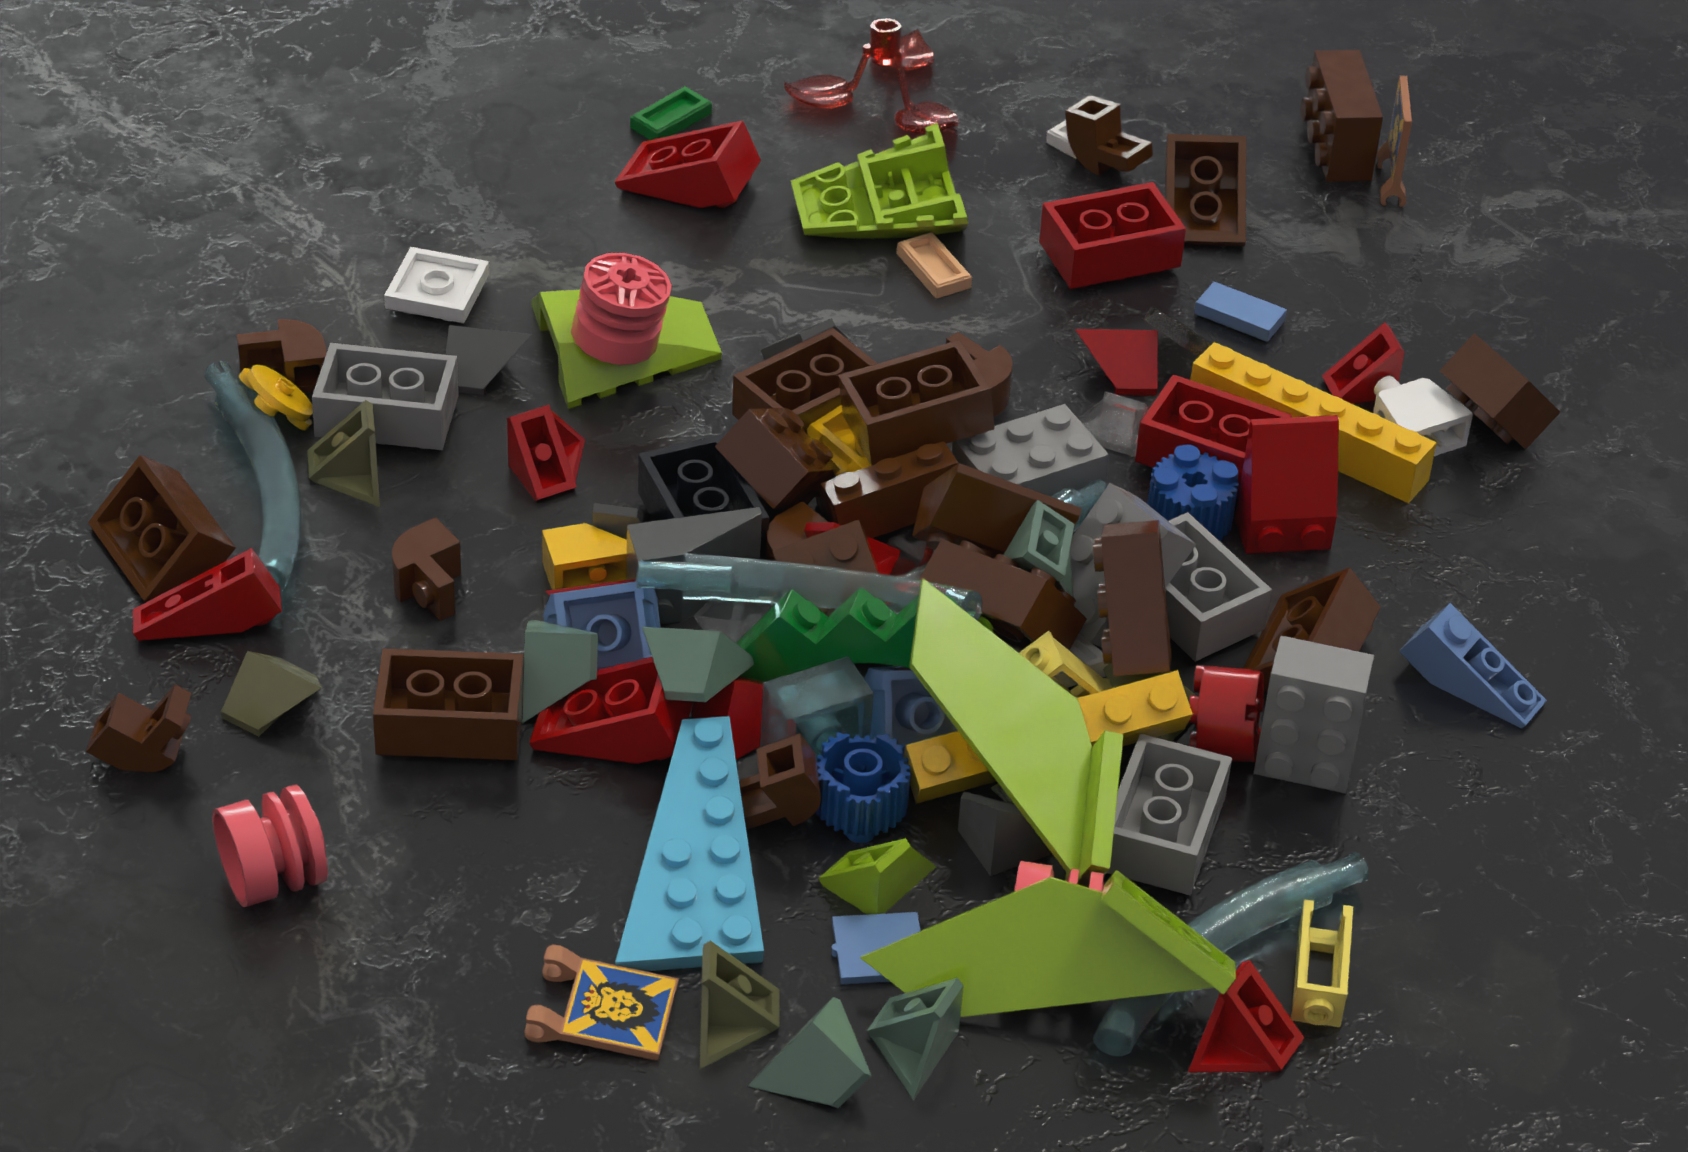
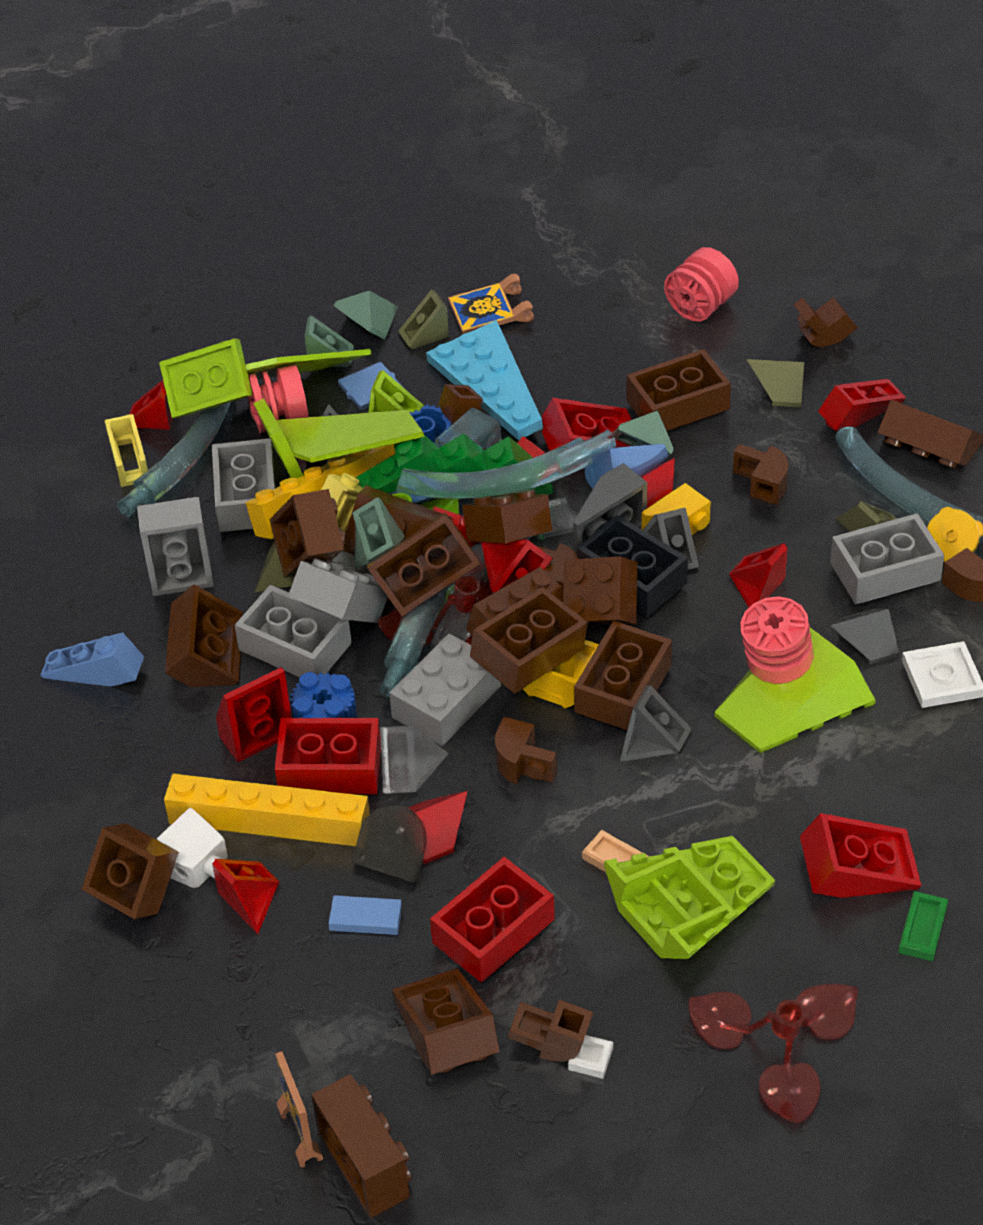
camera: 160 degrees right, 5 degrees up
sand green slope [642,627,754,702] -> none
red brick [1188,665,1264,762] -> none

